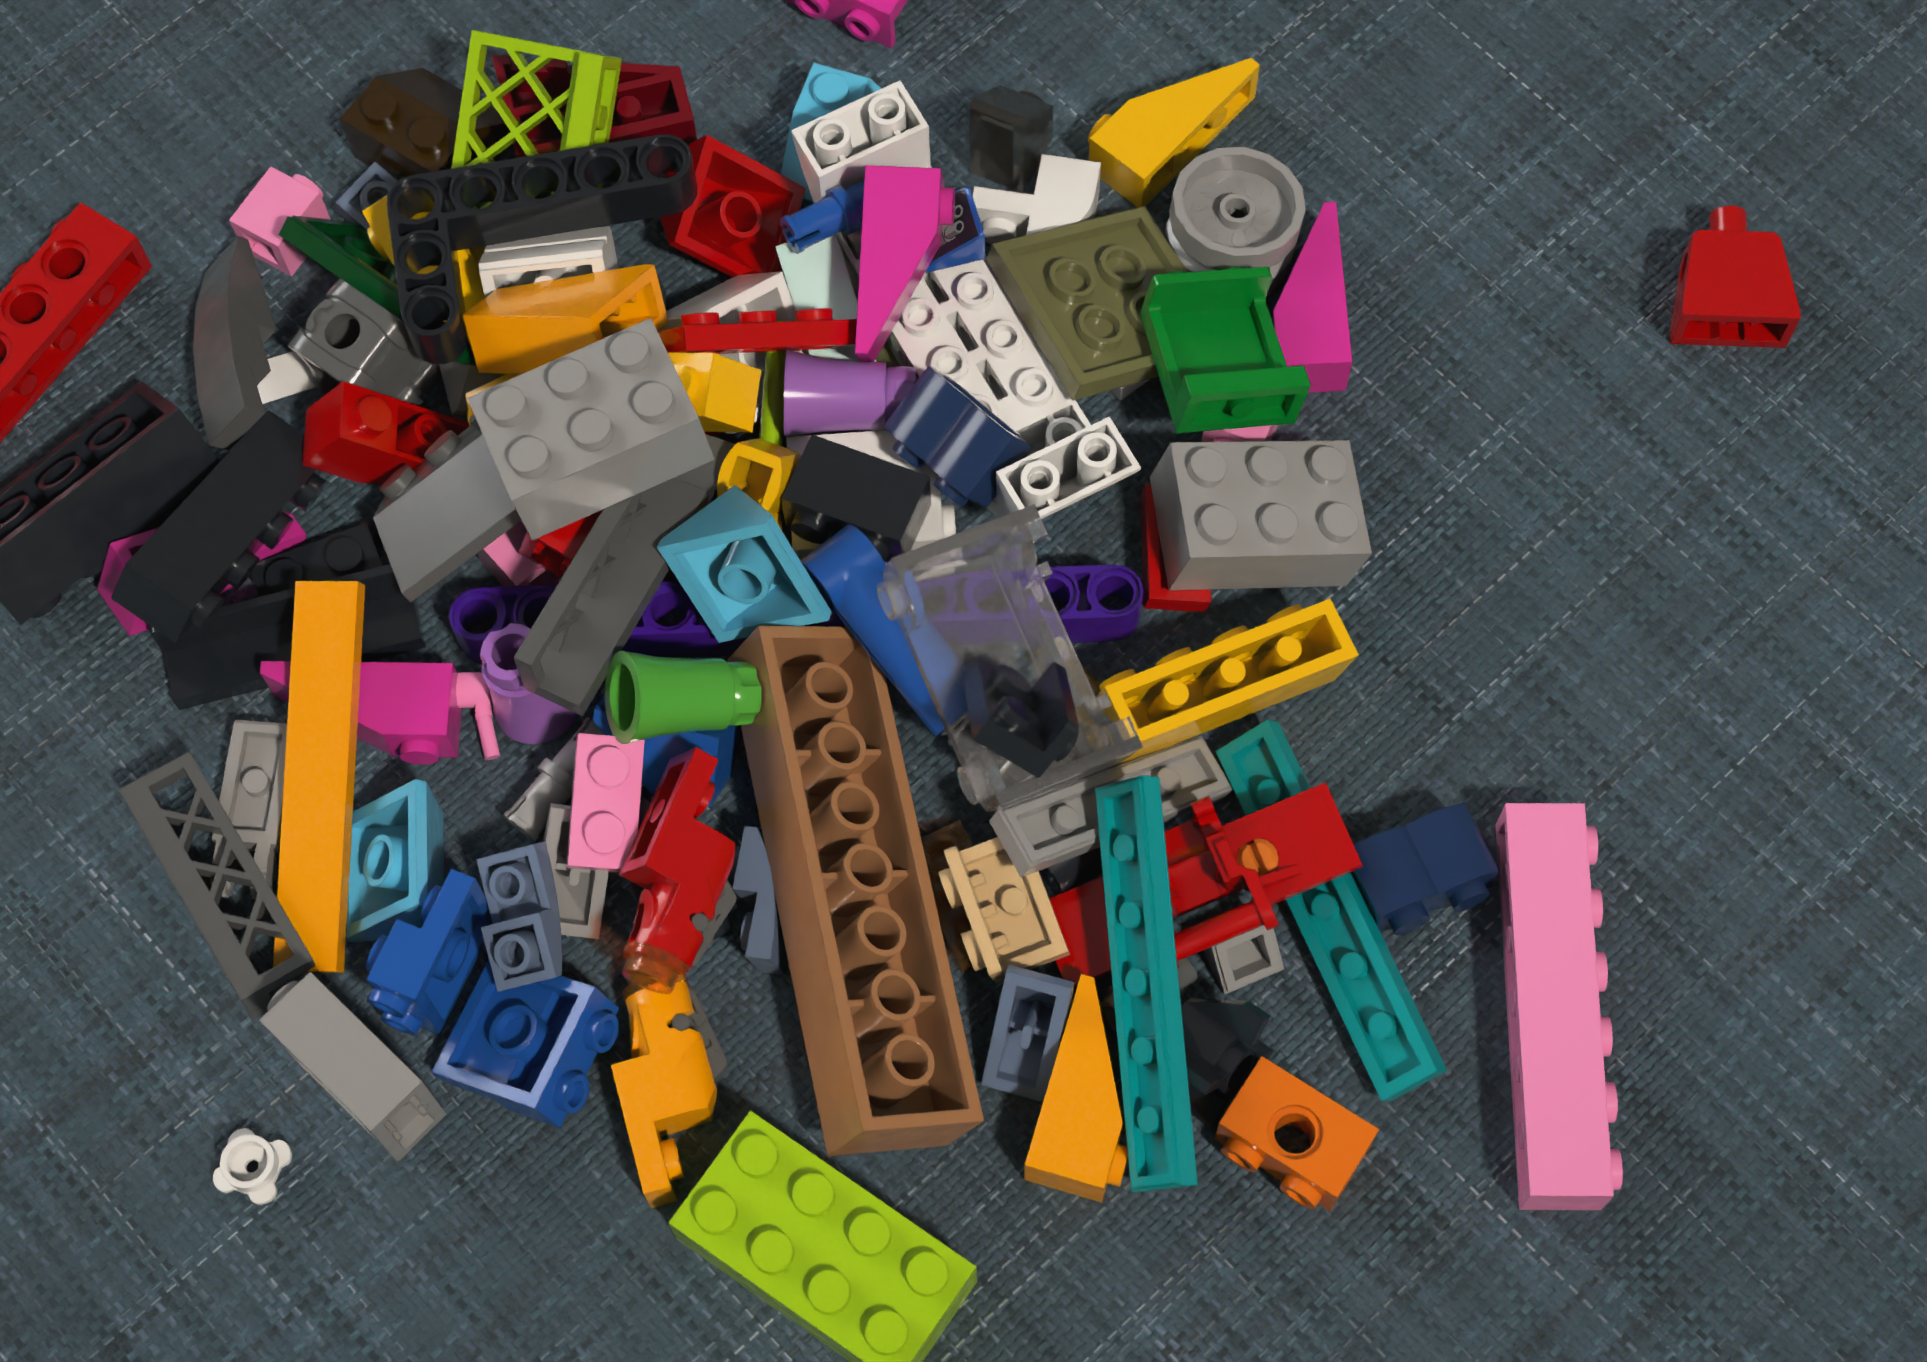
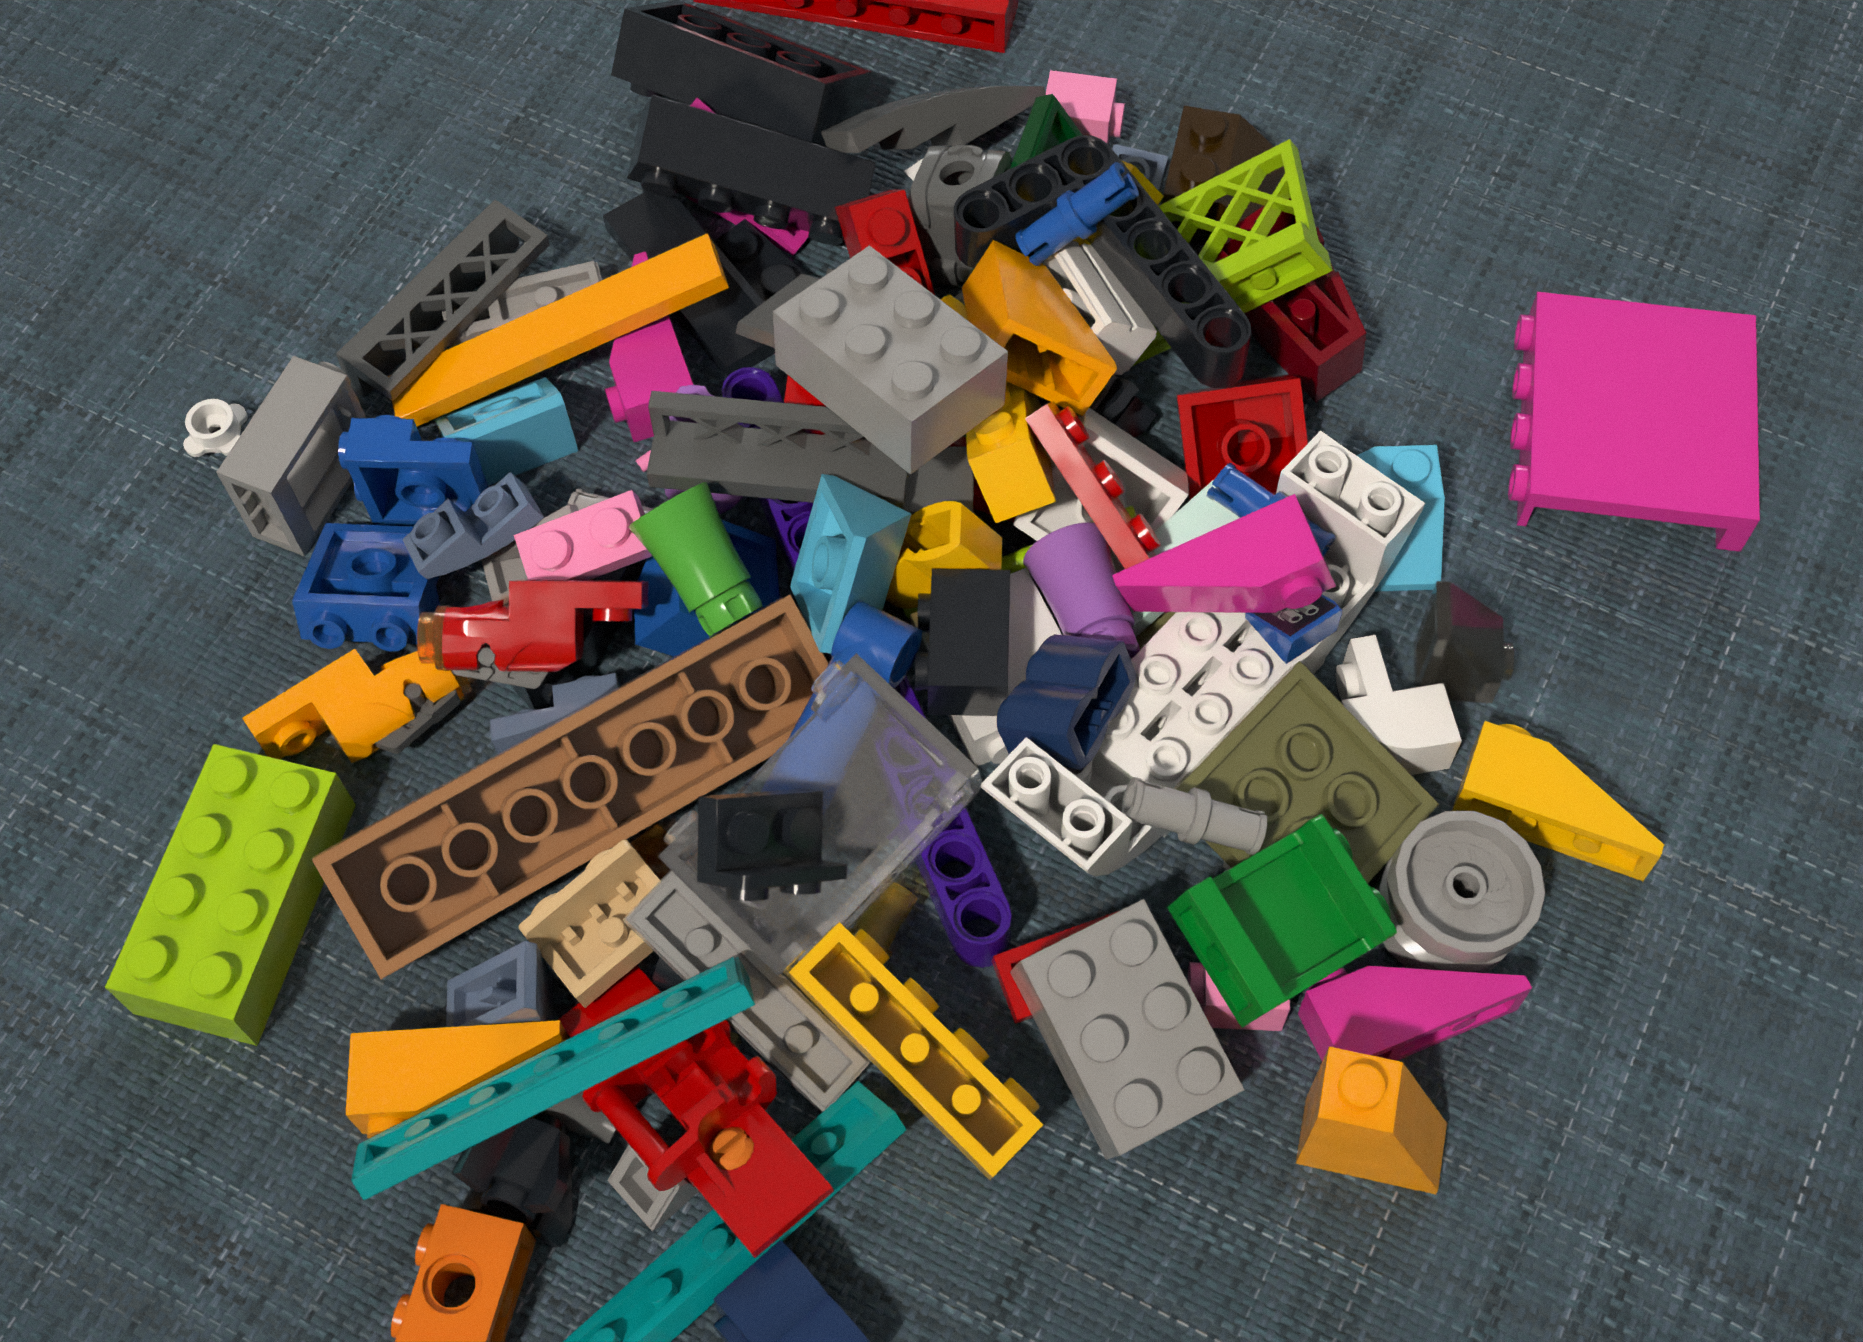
camera: 70 degrees right, 5 degrees down
none -> blue pin [1015,162,1139,266]
none -> light grey pin [1121,777,1267,855]
none -> light orange slope [1296,1047,1447,1195]

